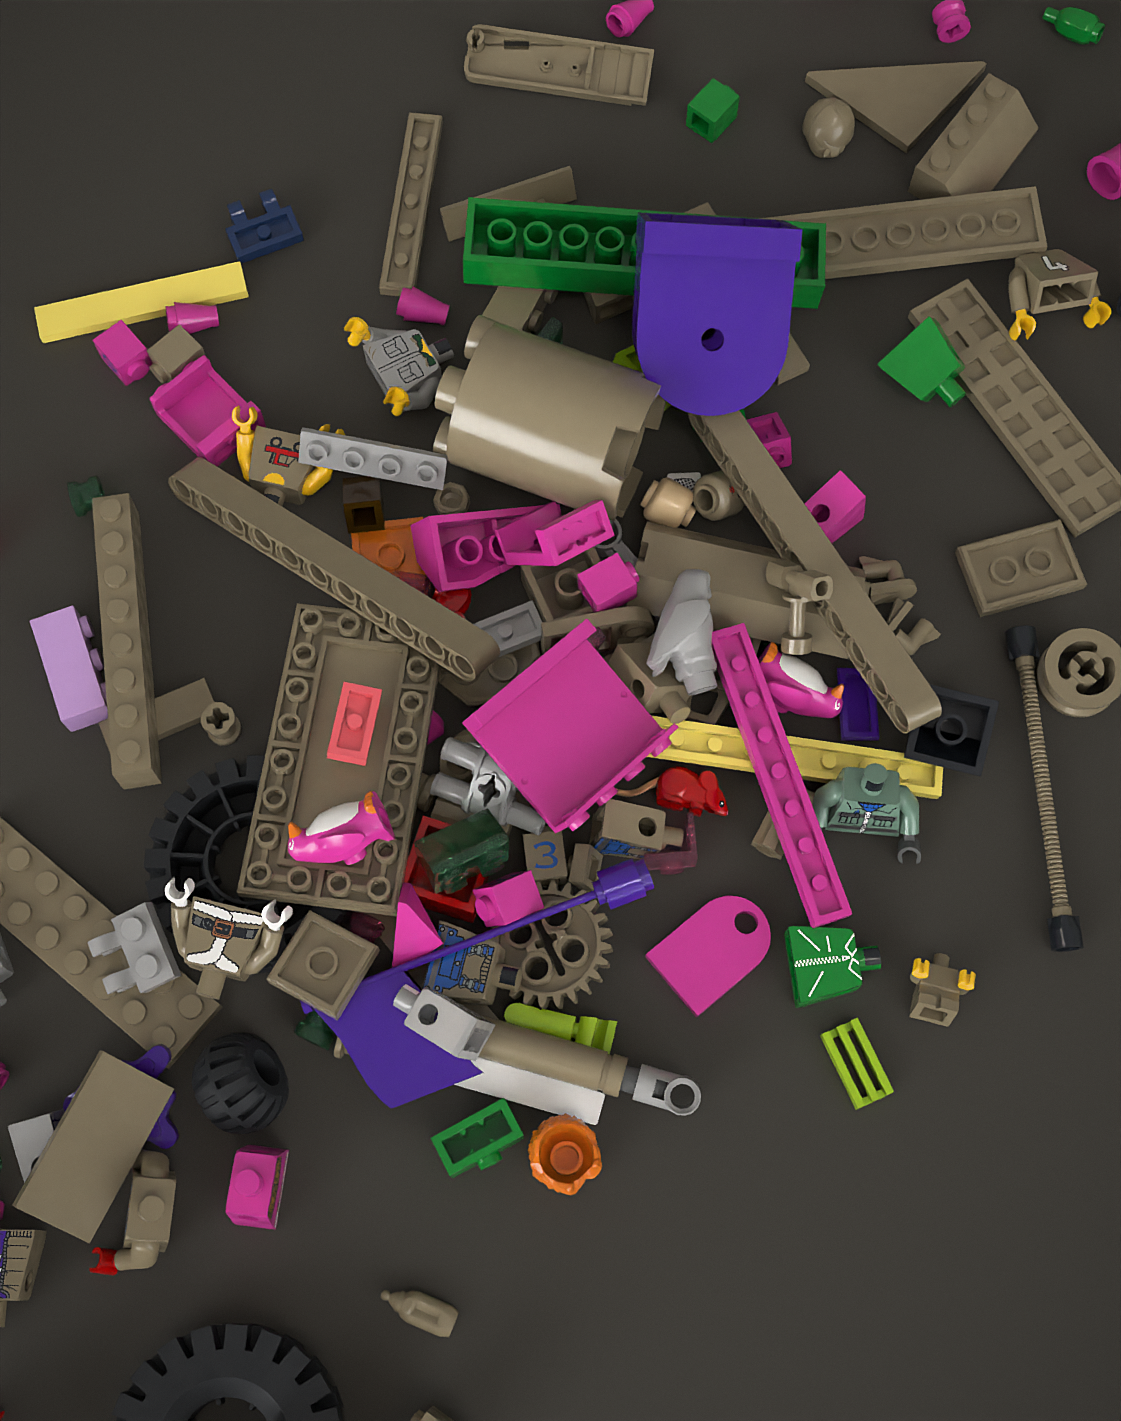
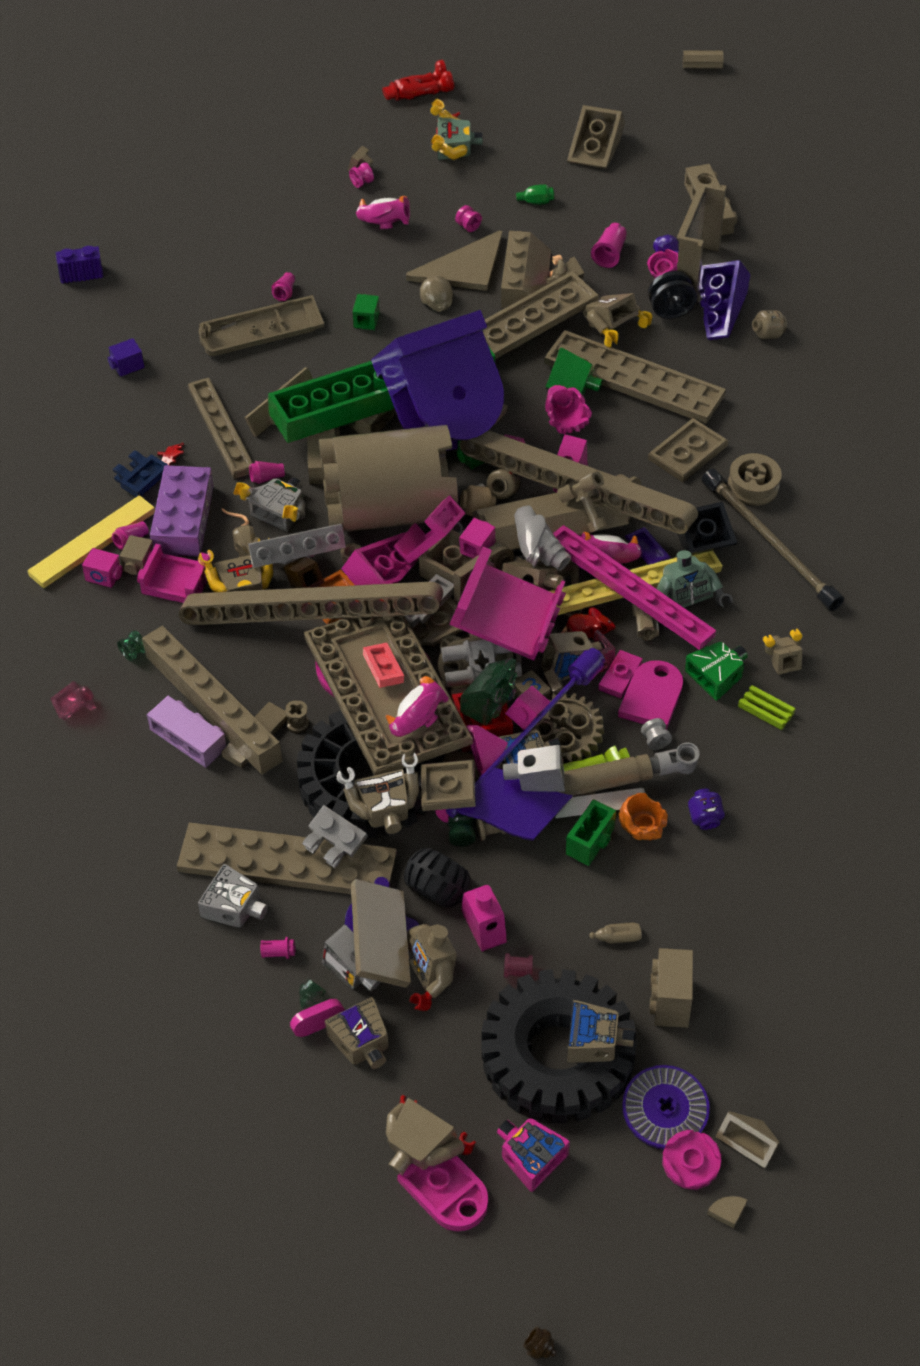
camera: 30 degrees left, 20 degrees down
none -> dark purple brick [107,338,145,377]
none -> medium lavender brick [150,465,214,557]
none -> red piece [157,442,184,466]
none -> dark tan animal [221,509,259,557]
none -> clear pink bush [504,953,533,978]
none -> dark pink hair [545,385,592,434]
none -> dark tan piece [546,255,584,285]
none -> dark pink plate [598,650,643,699]
none -> light grey wheel [641,718,672,750]
none -> dark purple head [688,789,725,830]

